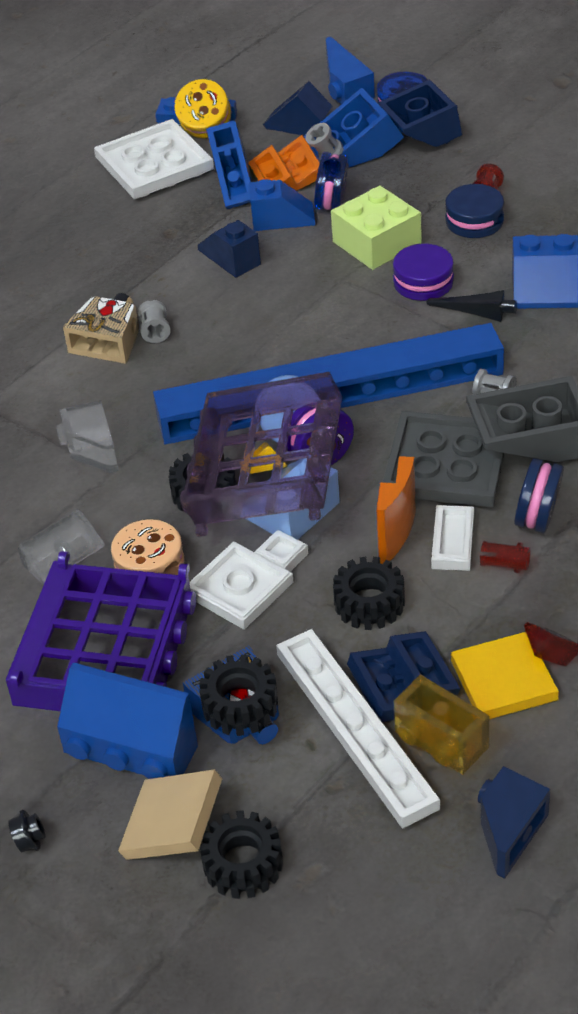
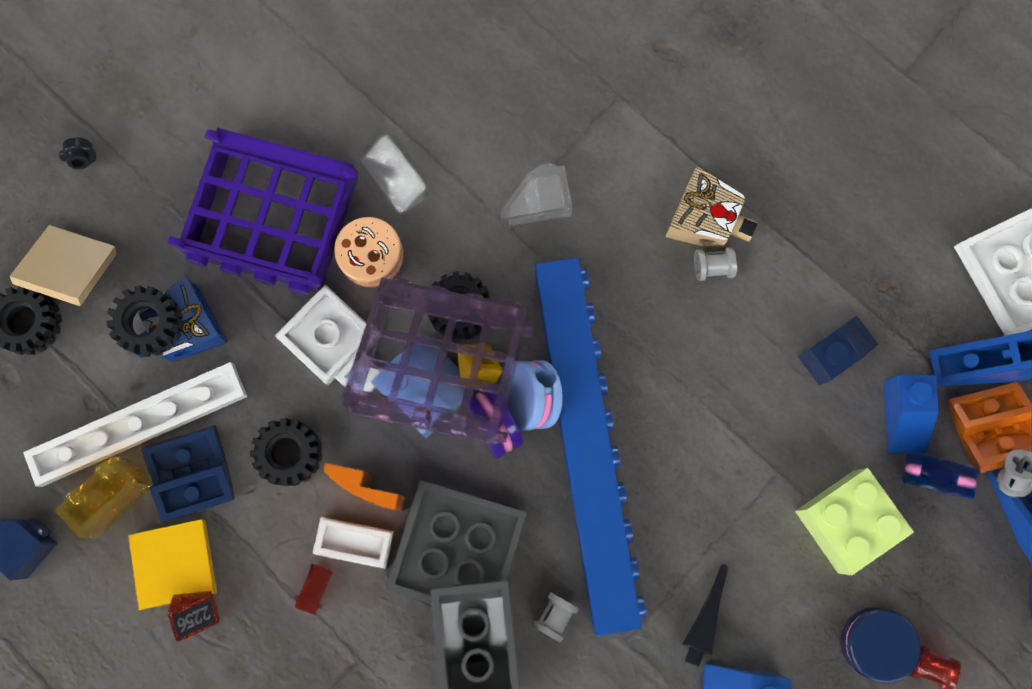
camera: 90 degrees right, 35 degrees up
blue slope [57,662,198,779] -> none
dark purple head [393,244,454,301] -> none
dark blue head [514,458,564,533] -> none

